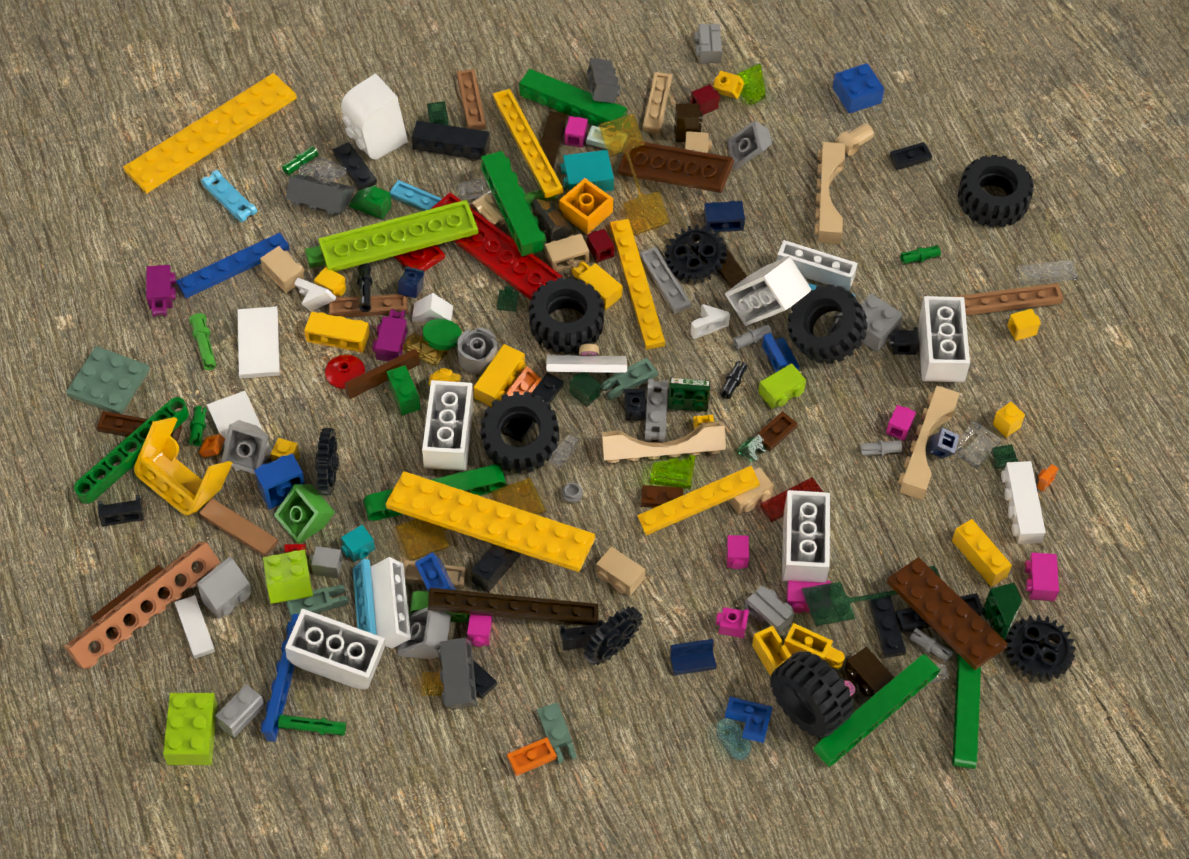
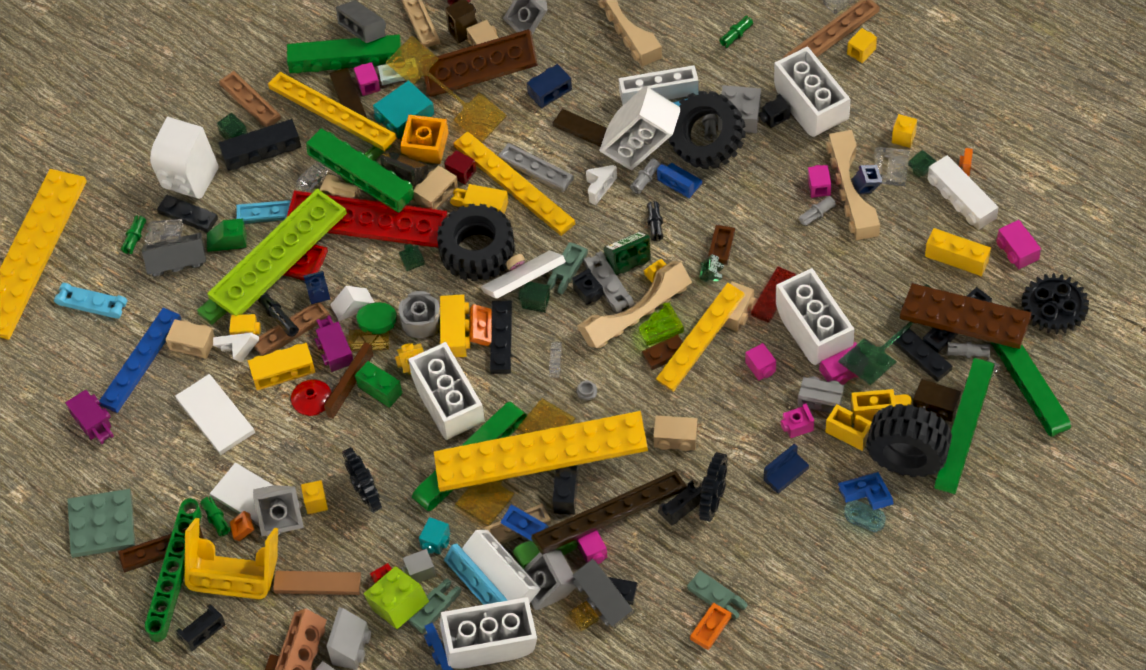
camera: 25 degrees left, 0 degrees up
bright green pin [189,313,217,371] -> none
blue brick [254,453,305,510] -> none
bright green slope [274,484,335,544] -> none
black tyre [480,391,560,473] -> none
black gear [664,225,728,284] -> none
lime brick [758,363,806,410] -> none
dark green slope [983,583,1022,640] -> none

